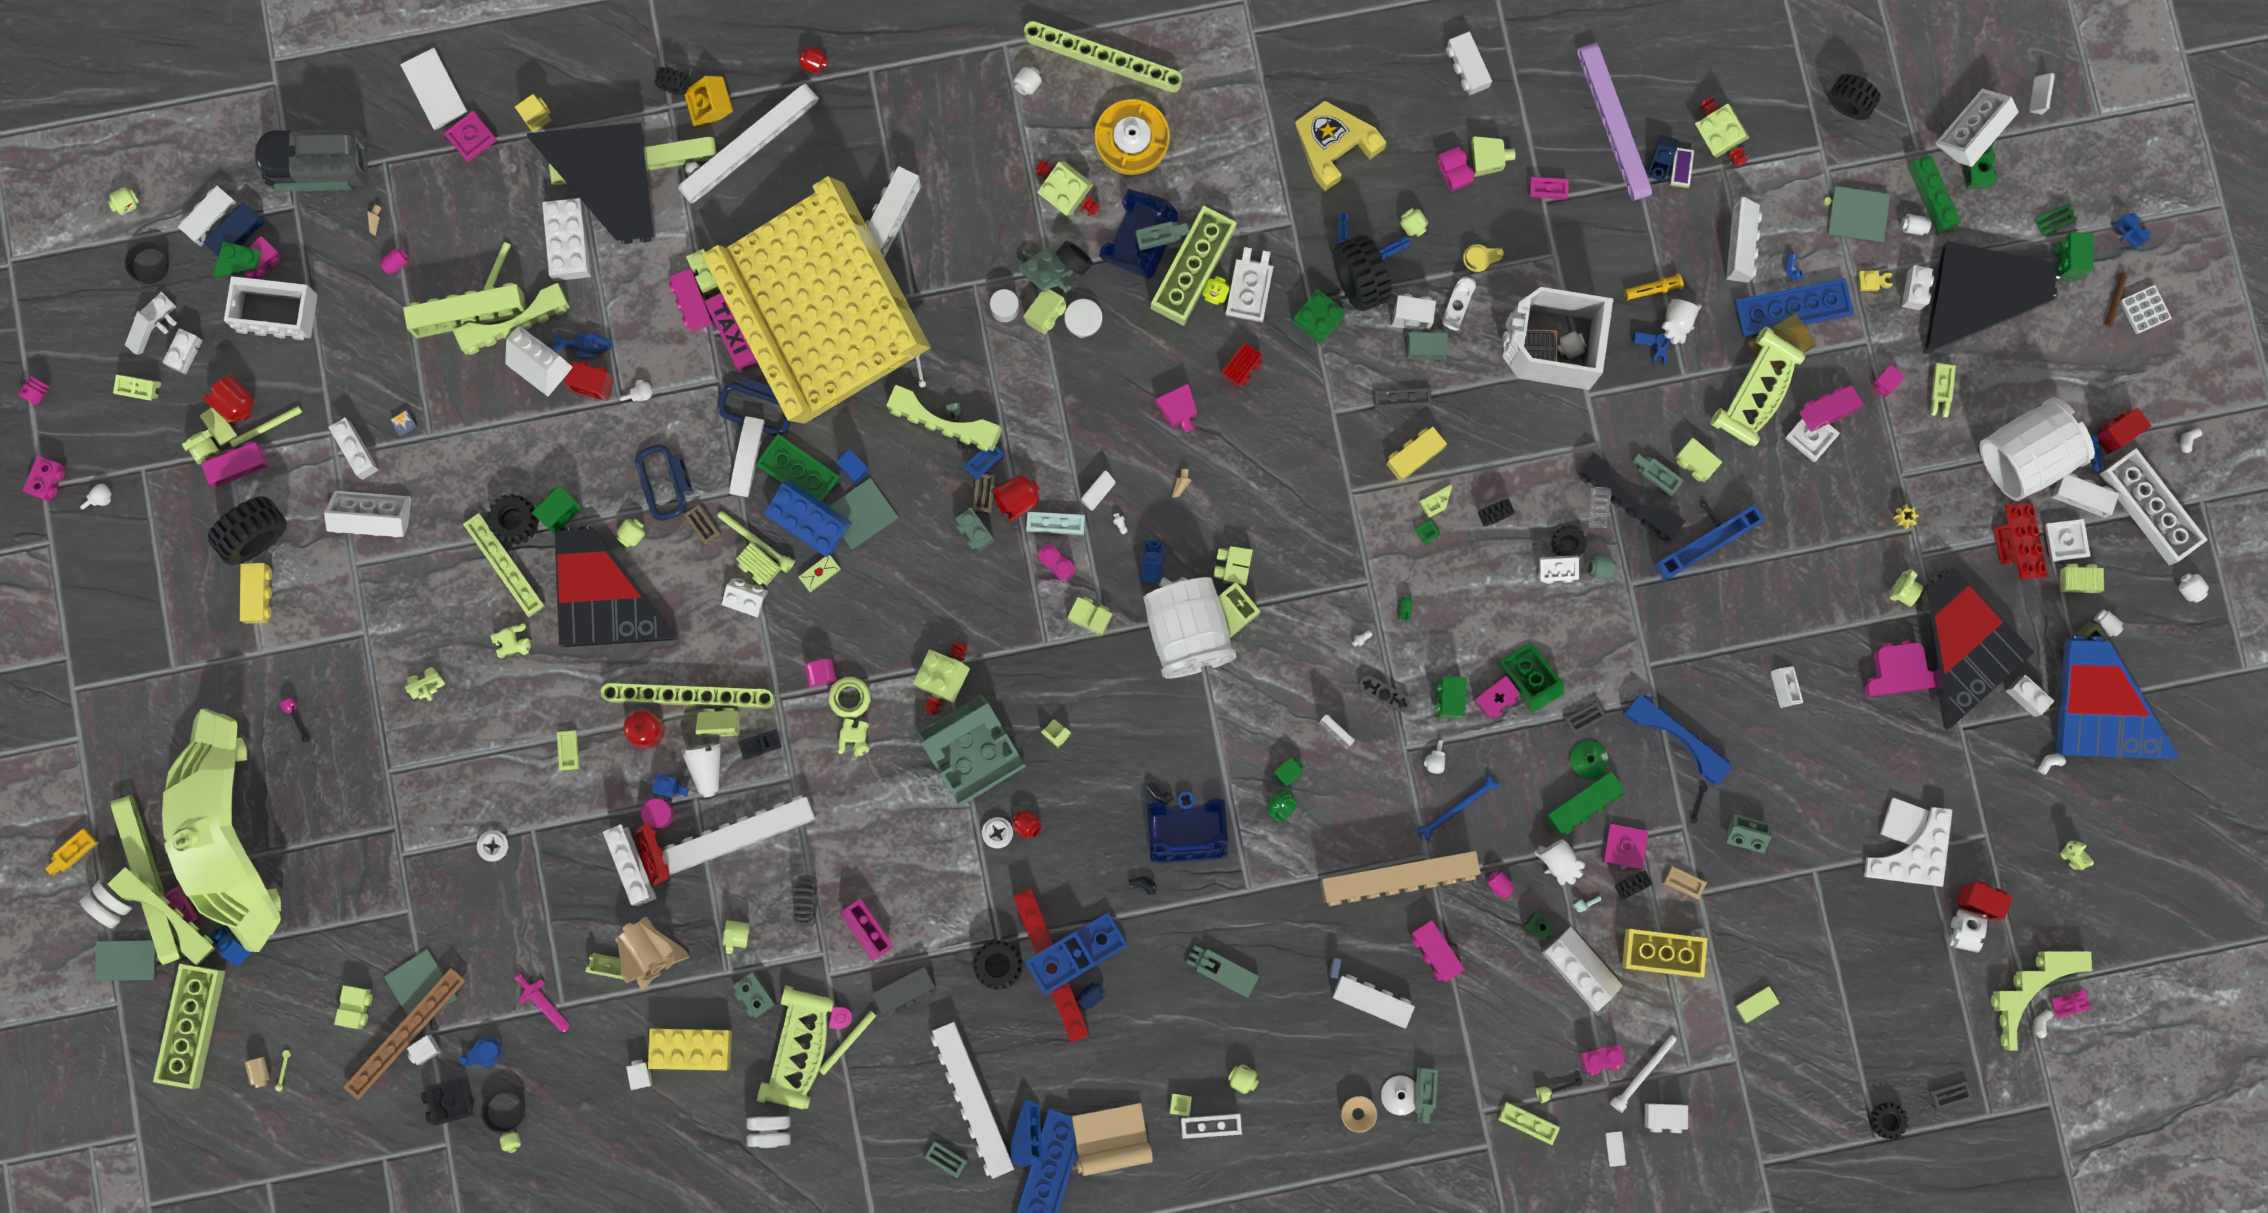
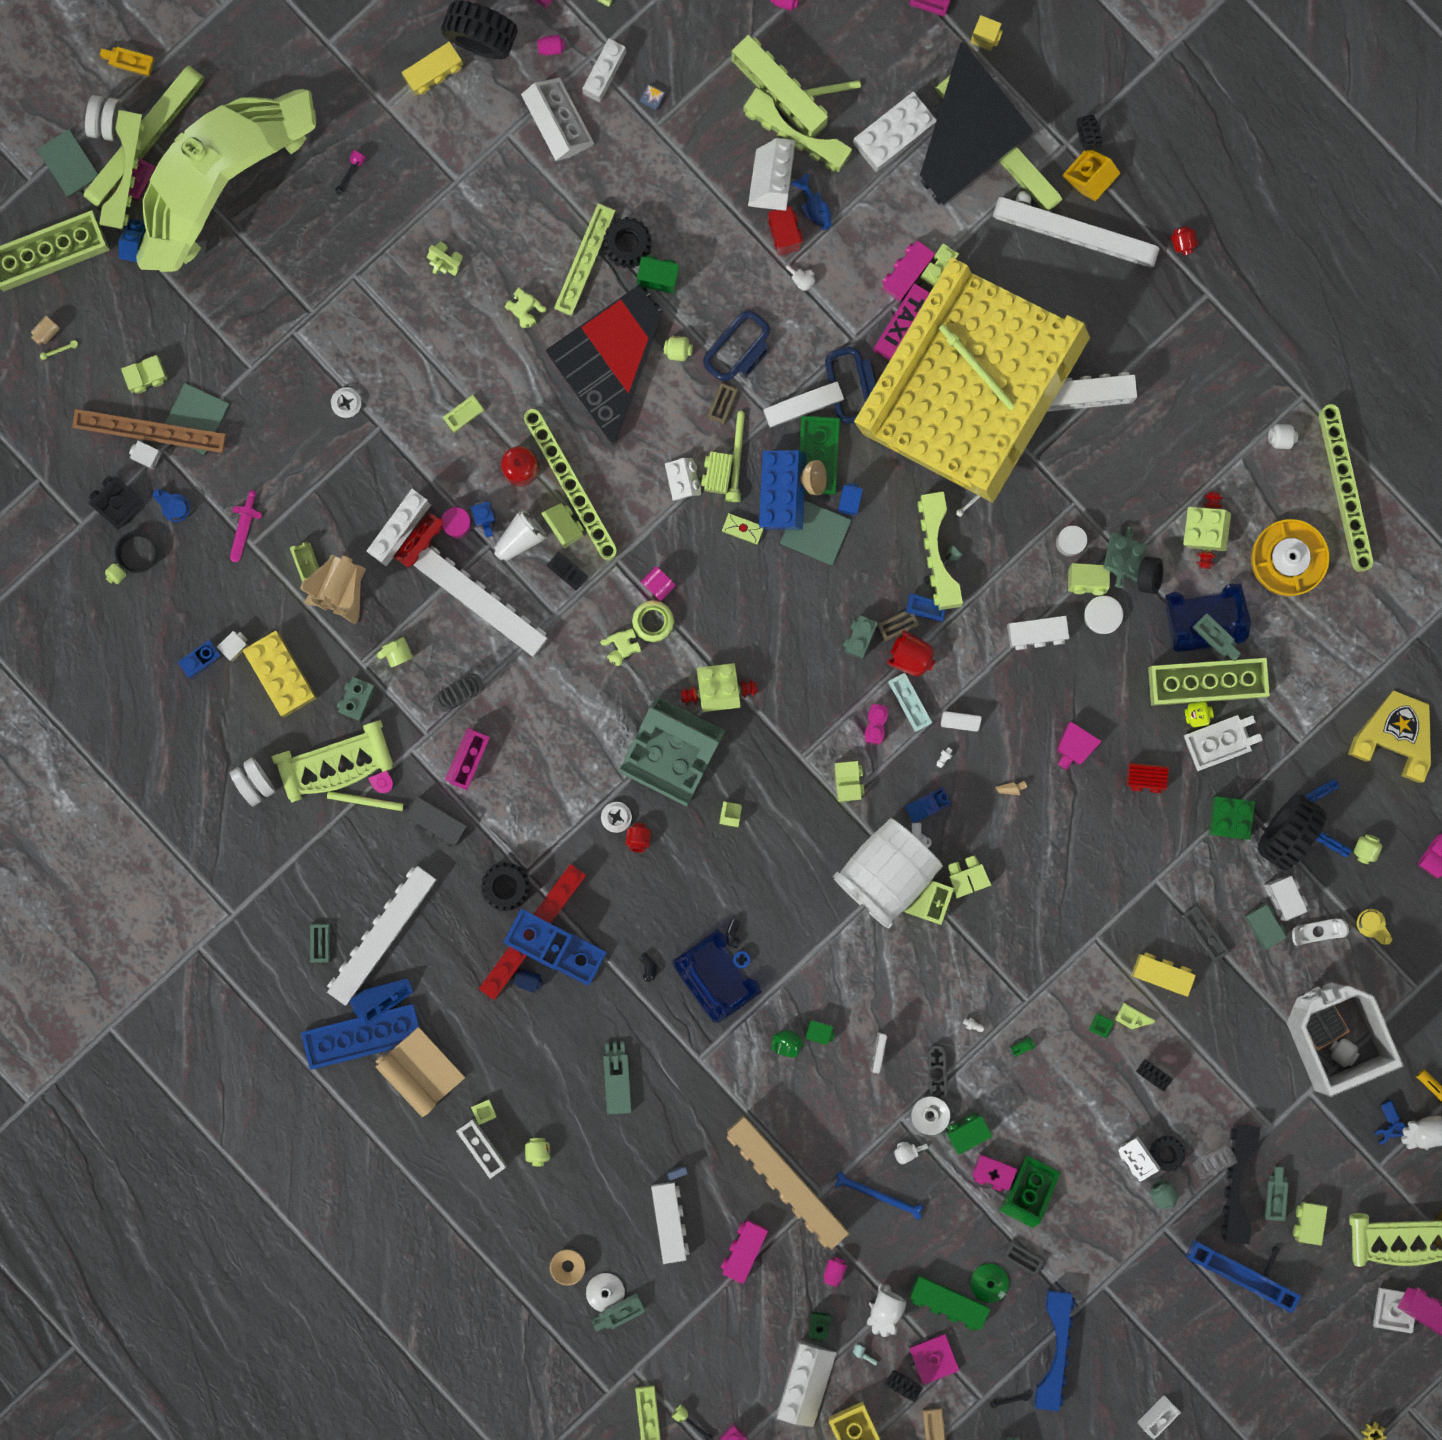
camera: 60 degrees right, 5 degrees up
none -> blue slope [178,640,220,679]
none -> dark pink brick [537,35,565,56]
none -> tan piece [800,460,827,495]
none -> white dish [911,1096,950,1135]
none -> yellowish green bar [939,324,1015,411]
none -> white brick [1007,616,1069,650]

